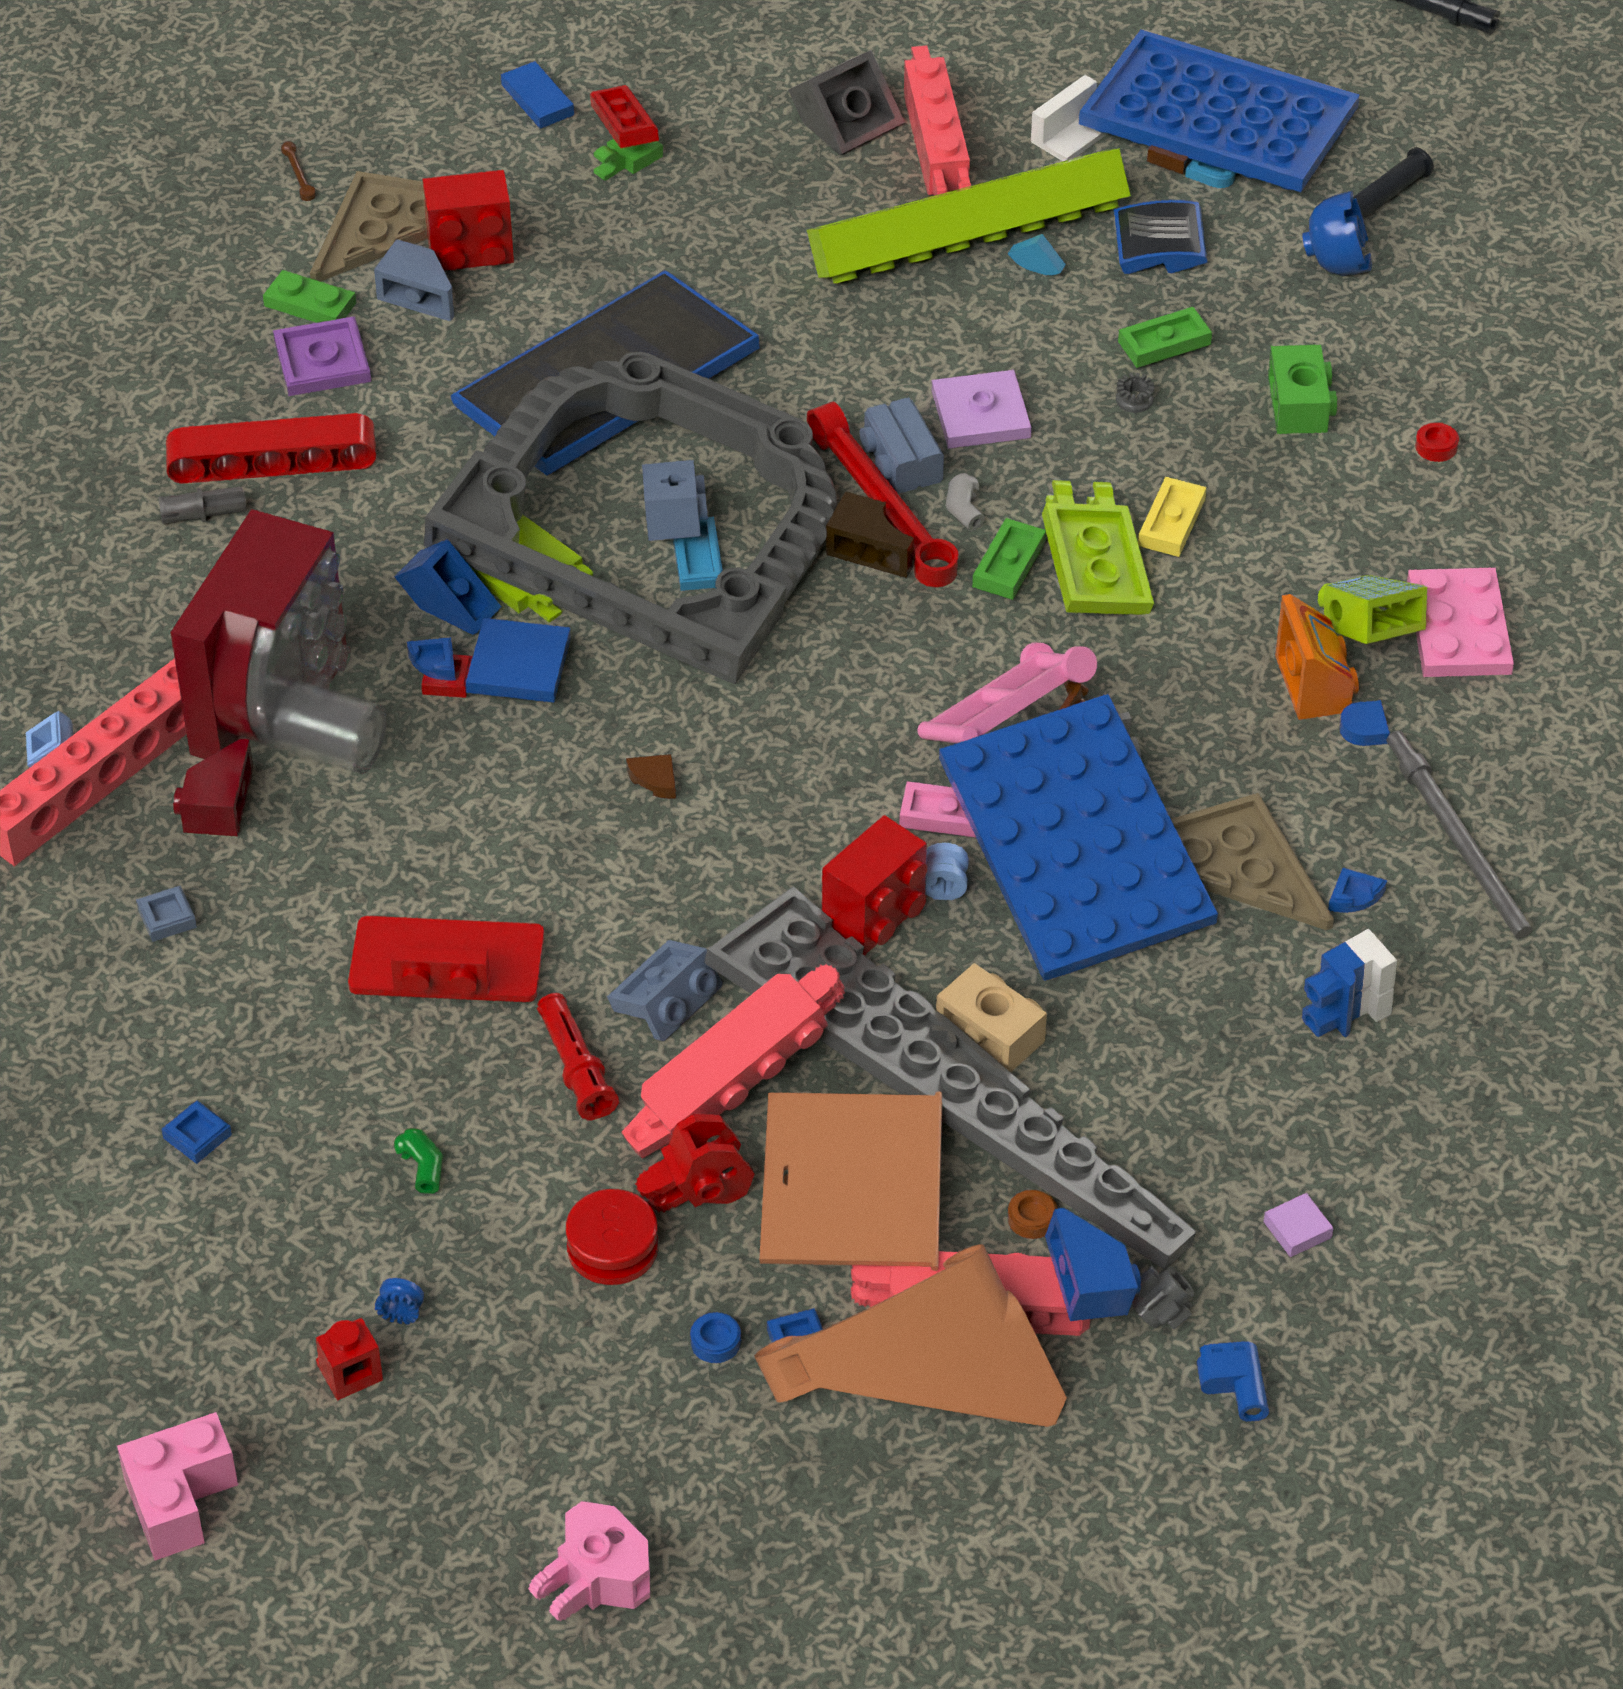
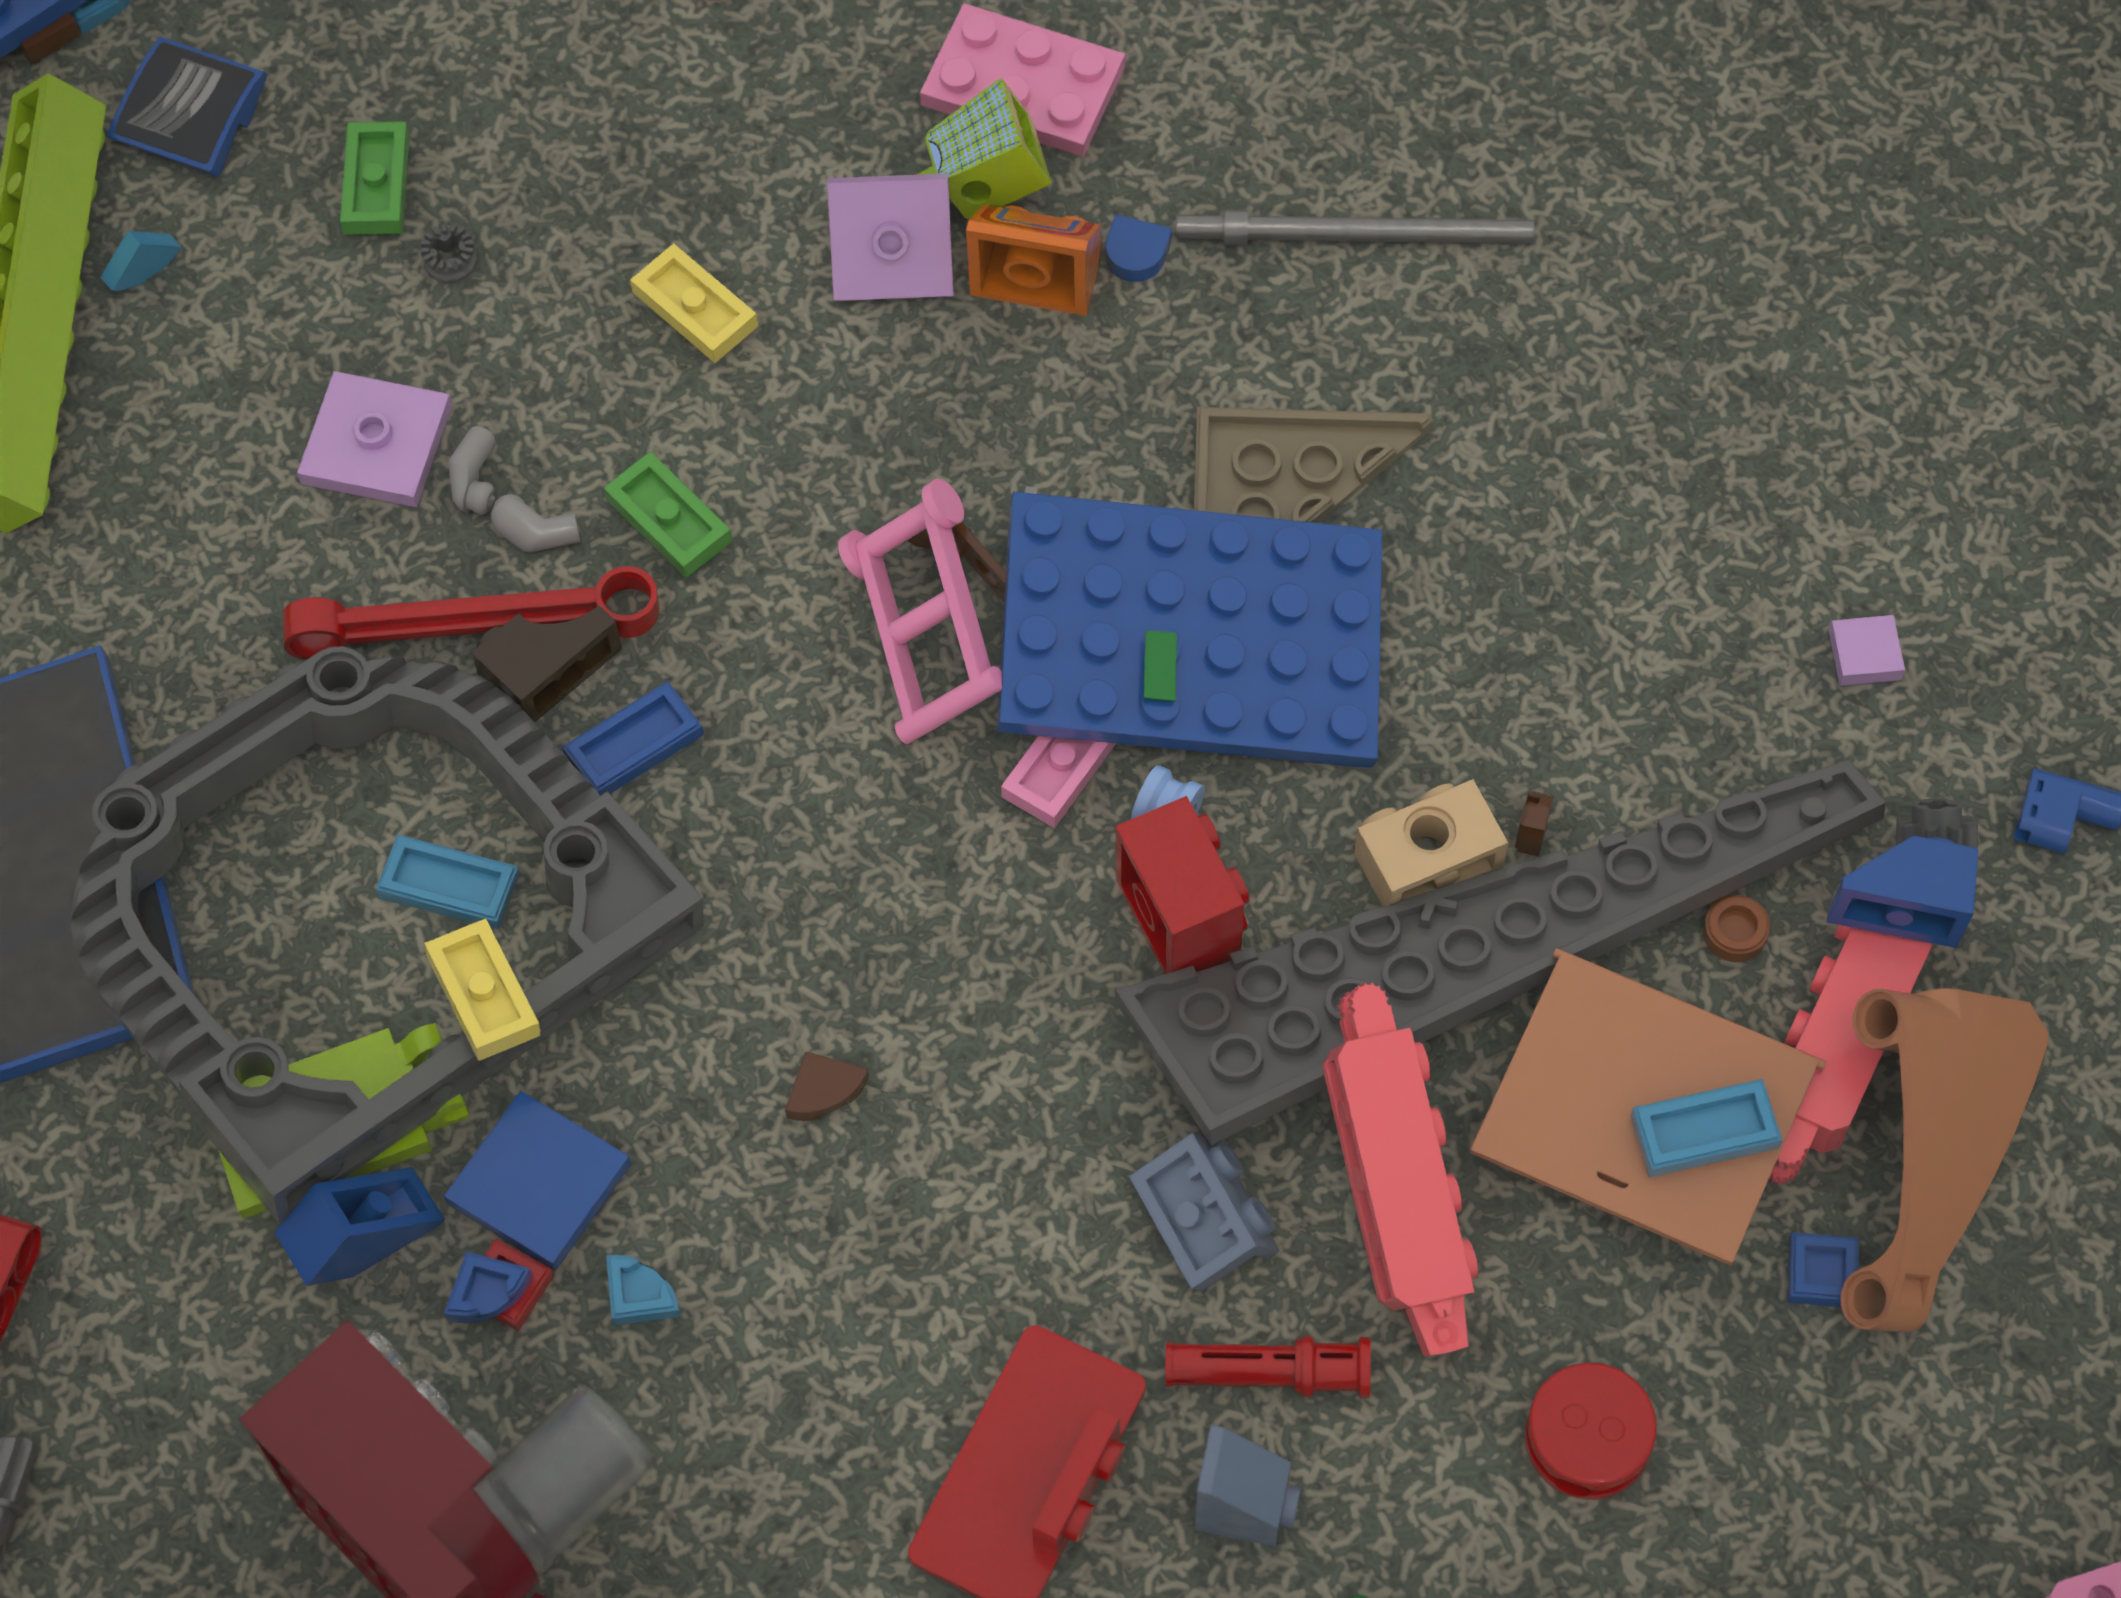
camera: 65 degrees left, 15 degrees up
red hinge [635,1114,755,1213] -> none
sand blue brick [642,460,708,541] -> none
blue tile [690,1312,741,1363] -> none
sand blue brick [860,397,944,494] -> none
lime tile [1042,480,1154,615] -> none
bright green brick [1268,345,1337,434] -> none
blue hips [1302,929,1397,1038] -> none
blue tile [1328,868,1387,913] -> none
none -> light yellow plate [424,918,541,1061]
none -> light grey arm [448,426,496,515]
none -> blue tile [562,681,704,796]
none -> dark azure tile [606,1255,681,1325]
none -> lavender plate [827,174,954,301]
none -> green piece [1144,630,1177,702]
none -> sand blue slope [1195,1425,1301,1547]
none -> reddish brown tile [1515,791,1554,857]
none -> dark azure tile [1631,1079,1782,1177]

